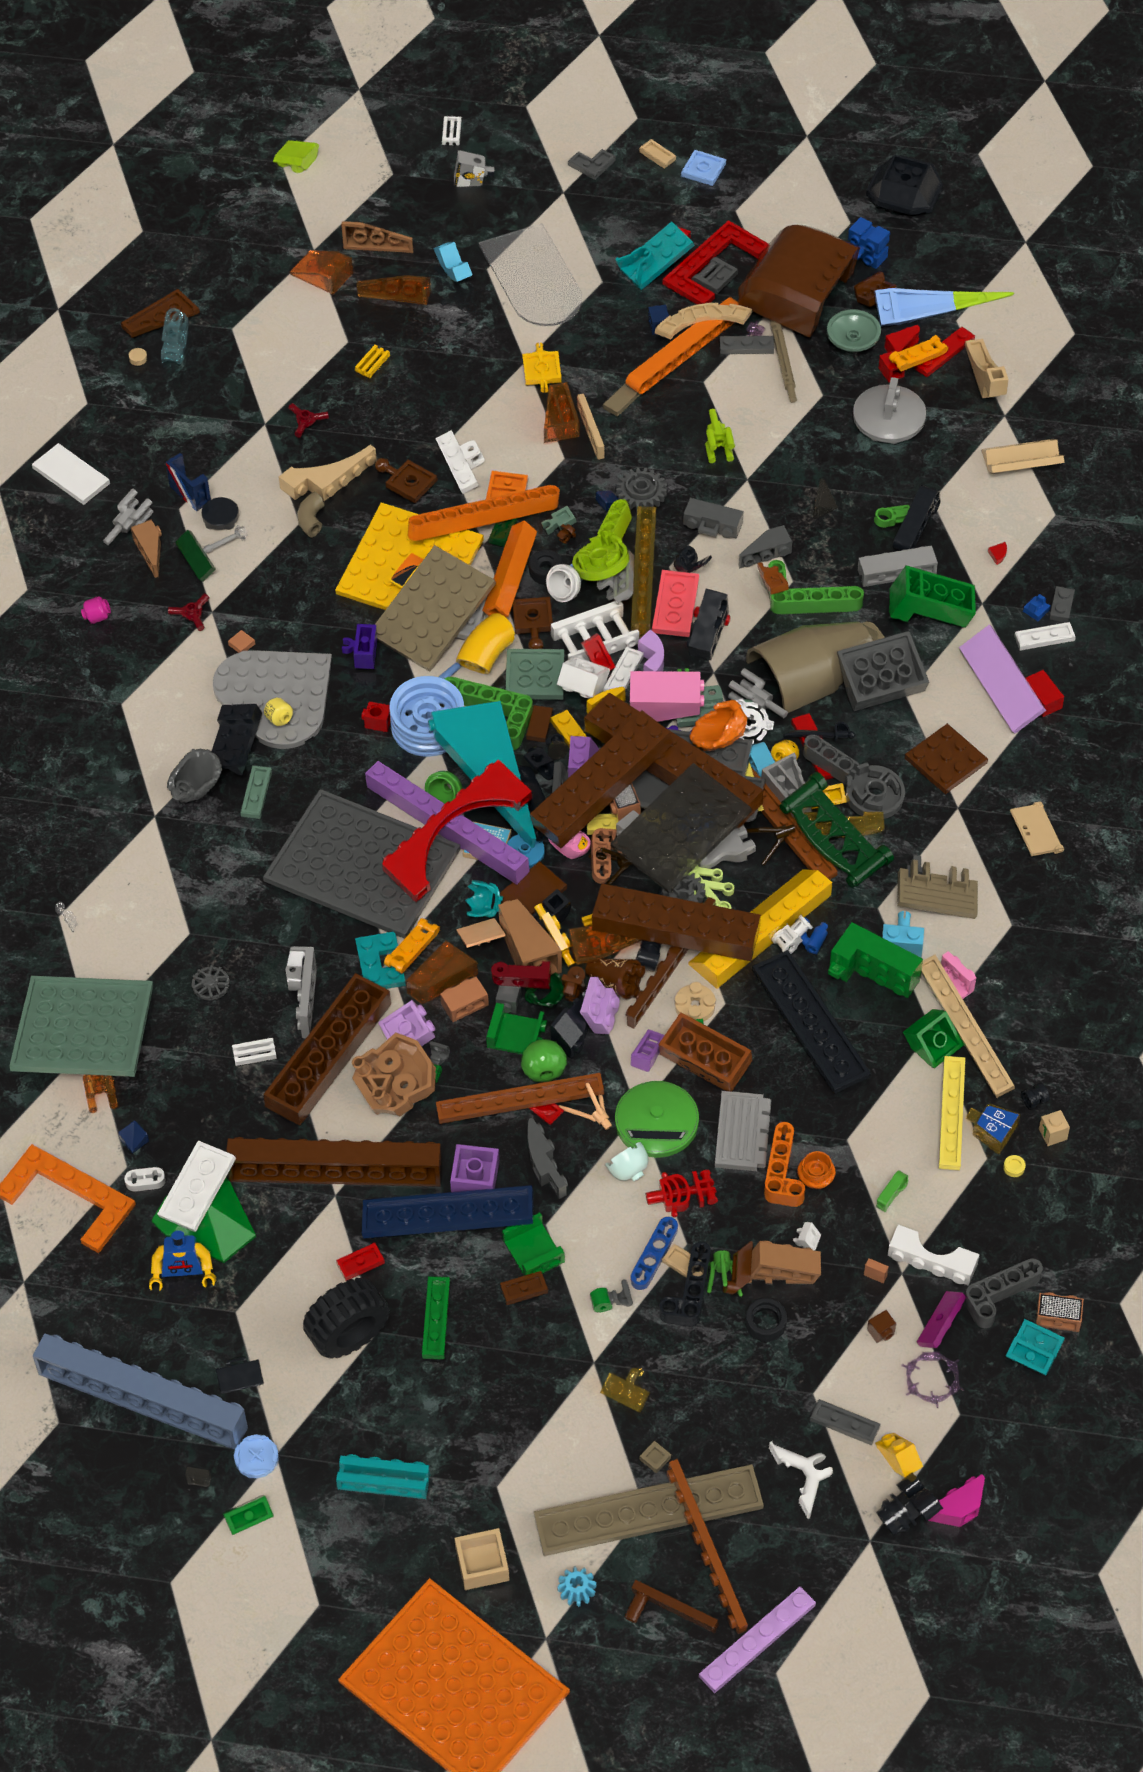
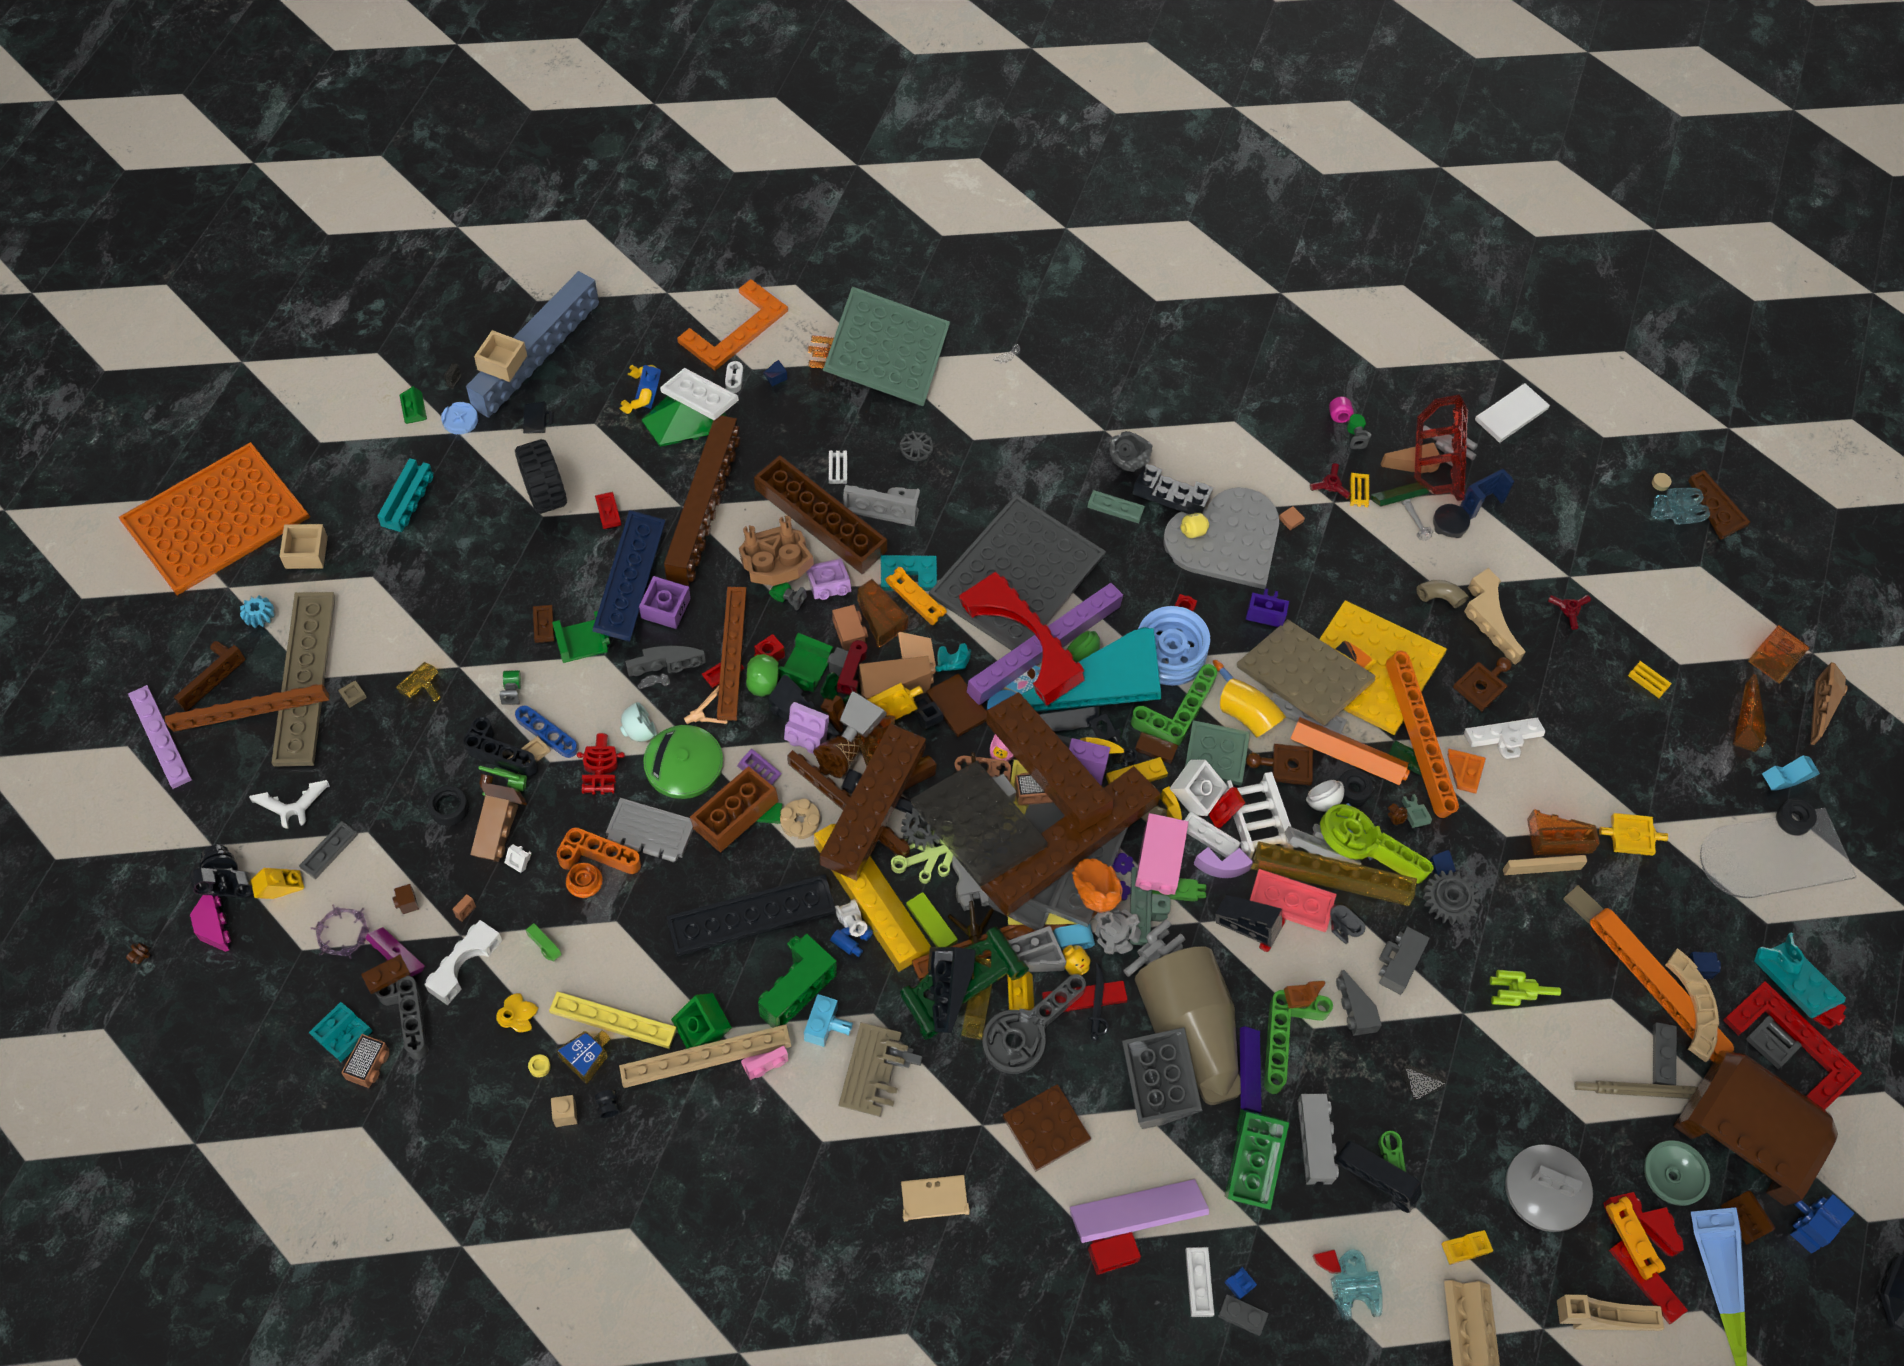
camera: 95 degrees right, 5 degrees up
green plate [422,1276,450,1359] -> none
clear purple plate [746,320,765,336] -> none
none -> reddish brown plate [126,942,151,965]
none -> reddish brown plate [361,954,410,994]
none -> tan piece [474,330,527,382]
none -> yellow plate [496,993,538,1032]
none -> clear piece [638,674,670,690]
none -> red brick [754,634,785,661]
none -> light grey torso [840,691,887,742]
none -> lime tile [906,892,958,947]
none -> black wedge [928,947,975,1033]
none -> yellow slope [1080,737,1124,754]
none -> dark purple tile [1240,1026,1262,1113]
none -> clear light blue piece [1330,1249,1382,1321]
none -> leg [1347,414,1372,449]
none -> yellow tile [1350,473,1369,508]
none -> clear red plate [1414,395,1468,501]
none -> yellow slope [1441,1230,1493,1265]
none -> black tyre [1776,798,1817,836]

